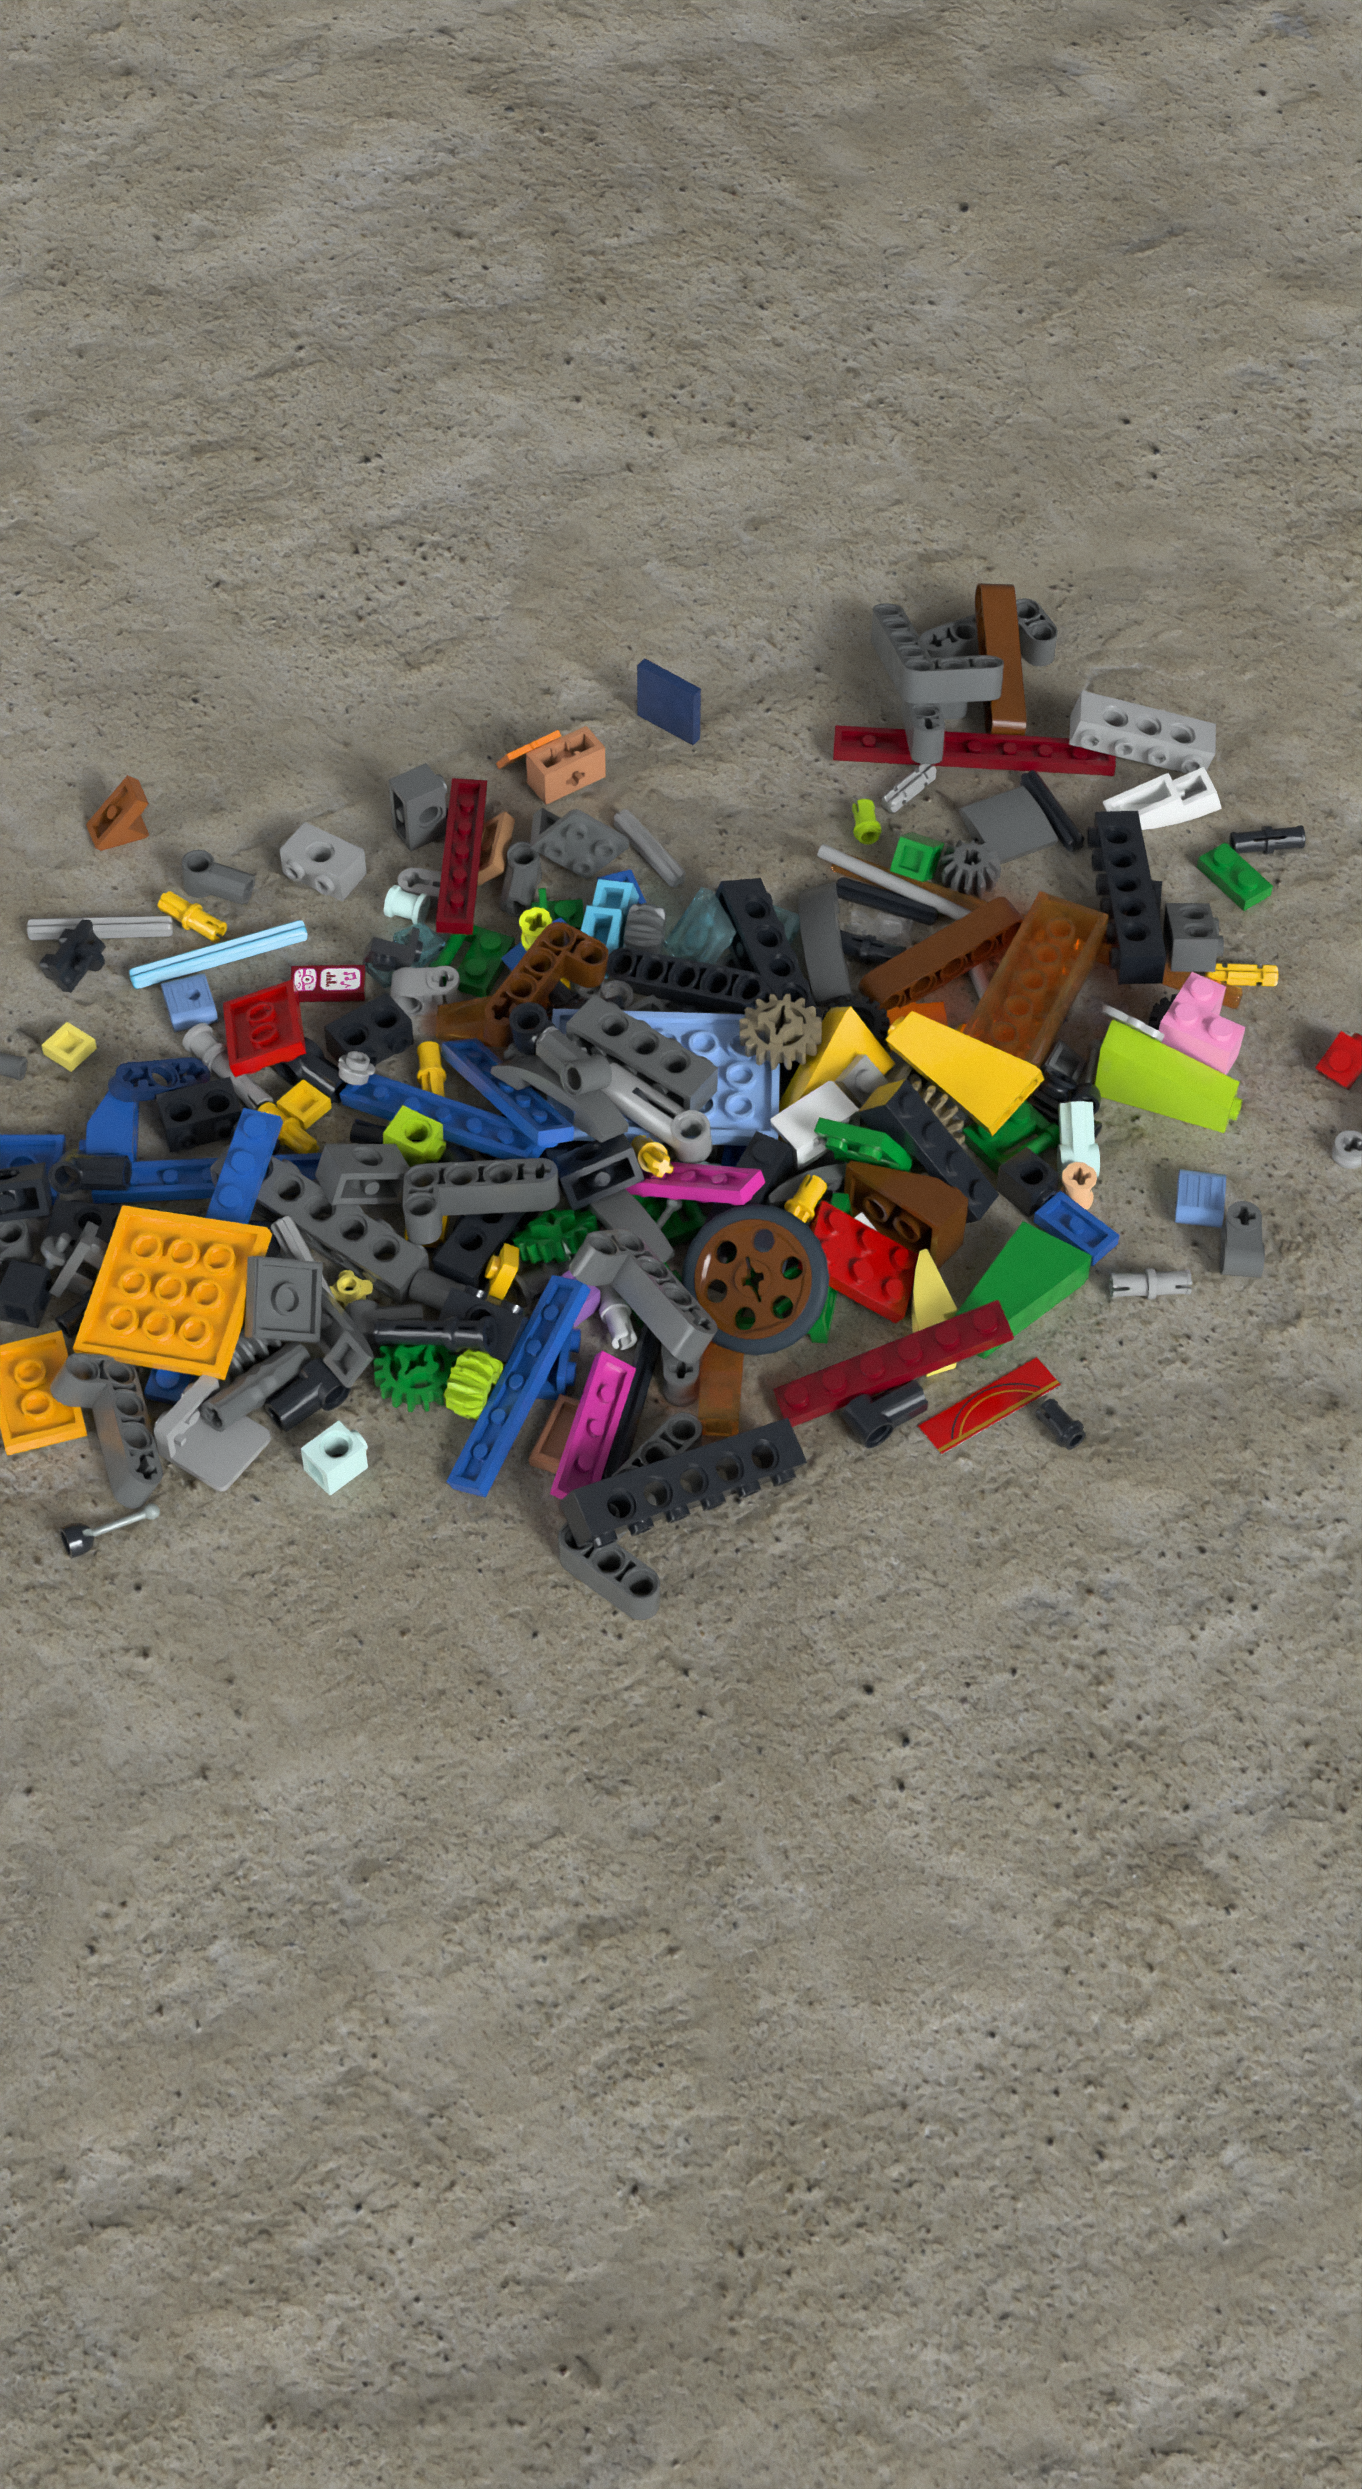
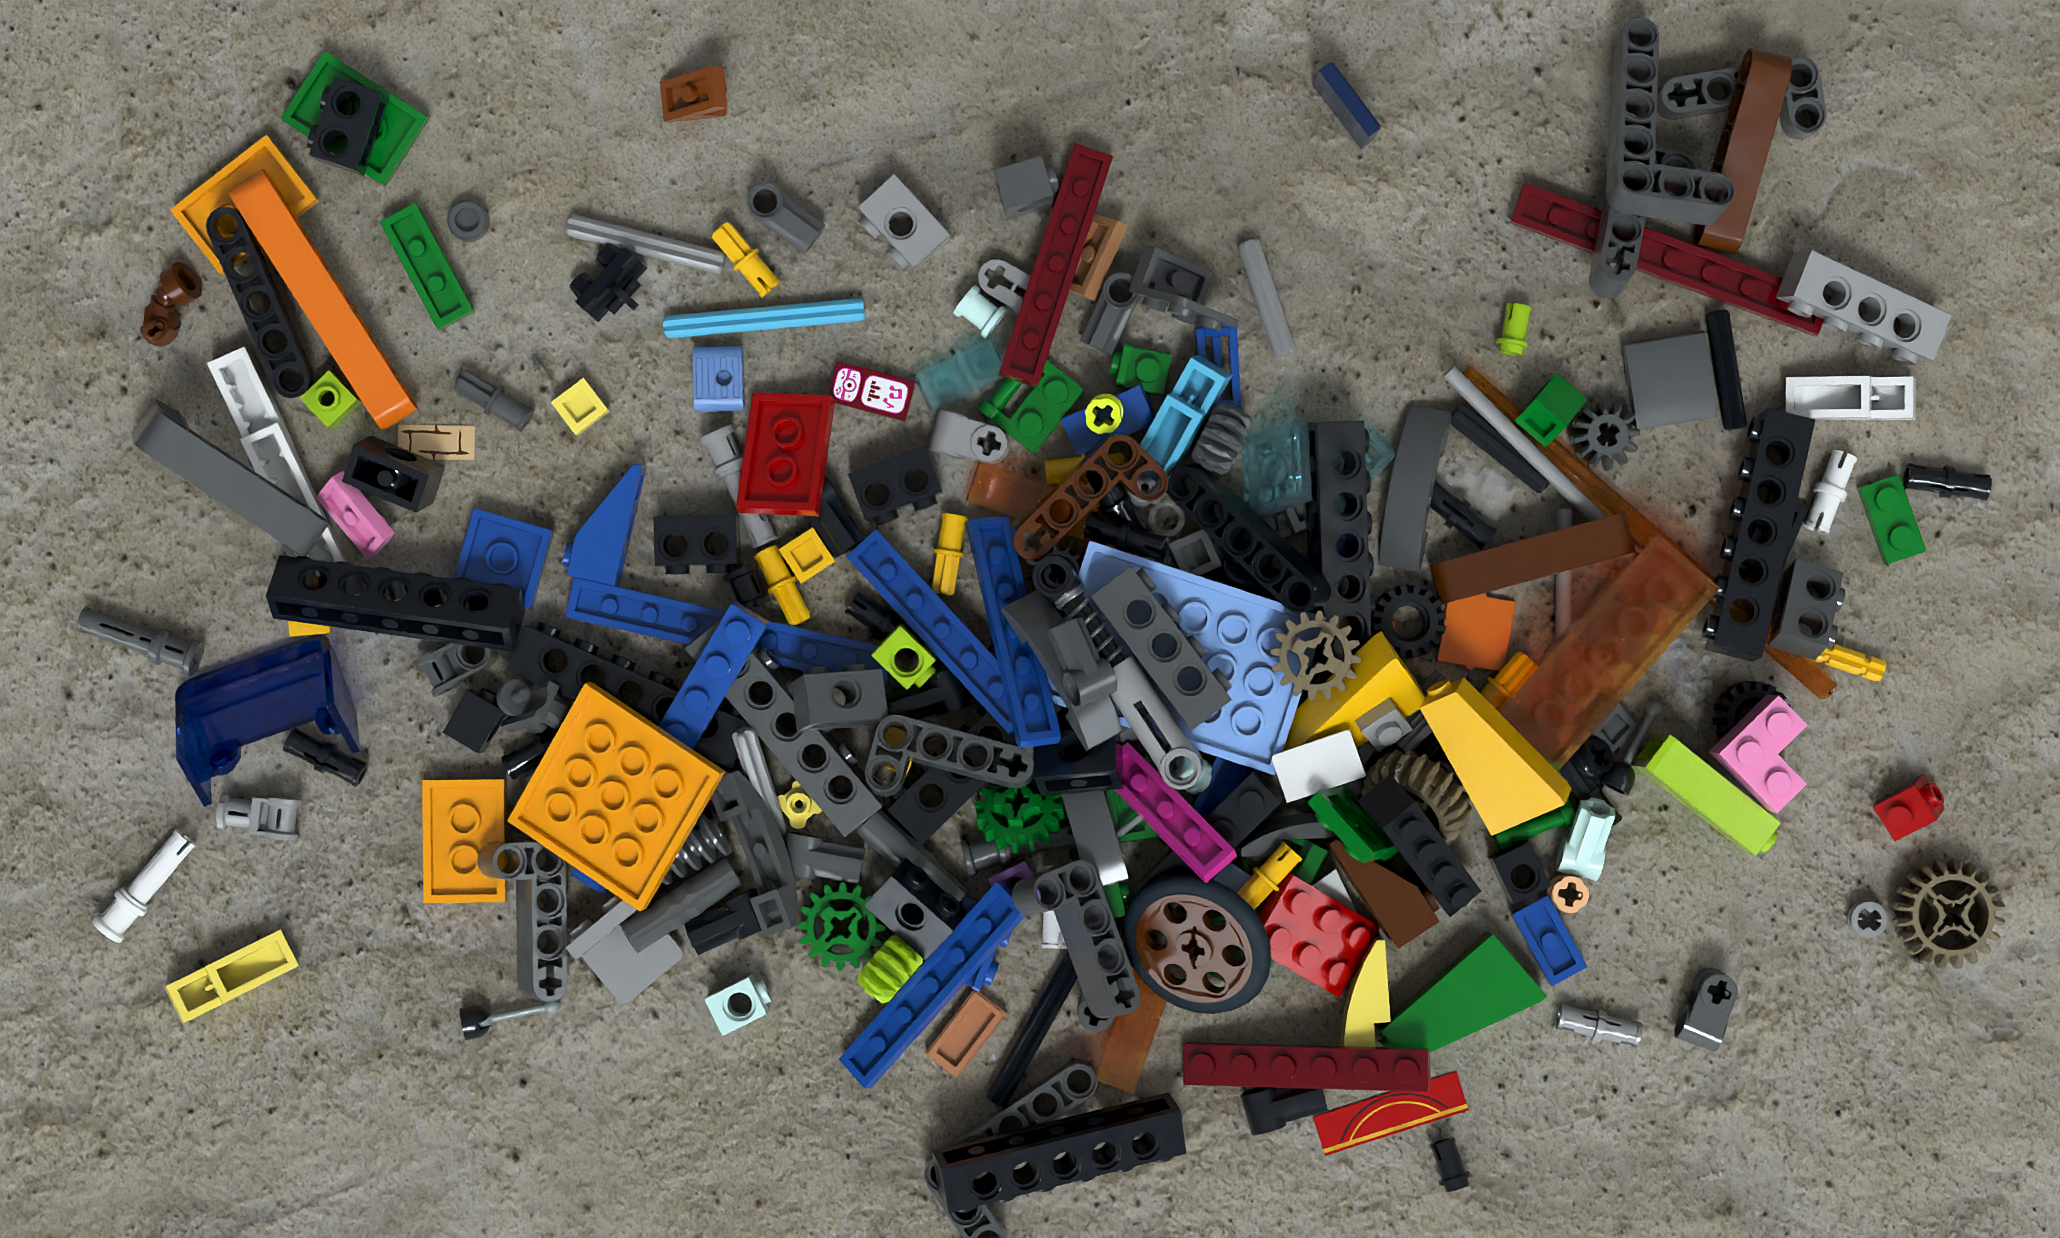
camera: 15 degrees right, 35 degrees up
black piece [48,1149,132,1195] -> none
dark blue beam [108,1057,211,1102] -> none
dark grey plate [245,1256,323,1343] -> none
light grey plate [338,1051,375,1085] -> none
black bracket [363,927,423,972] -> none
black pin [374,1315,498,1353] -> none
yellow plate [485,1243,519,1300] -> none
orange piece [496,730,561,769] -> none
nougat brick [526,726,606,805] -> none
dark pink plate [550,1351,636,1500] -> none
yellow axle [631,1135,674,1178] -> none
light grey axle [881,764,937,813] -> none
light grey piece [1100,1005,1165,1042] -> none
medium blue piece [1174,1169,1226,1228] -> none
none -> white pin [1803,450,1857,535]

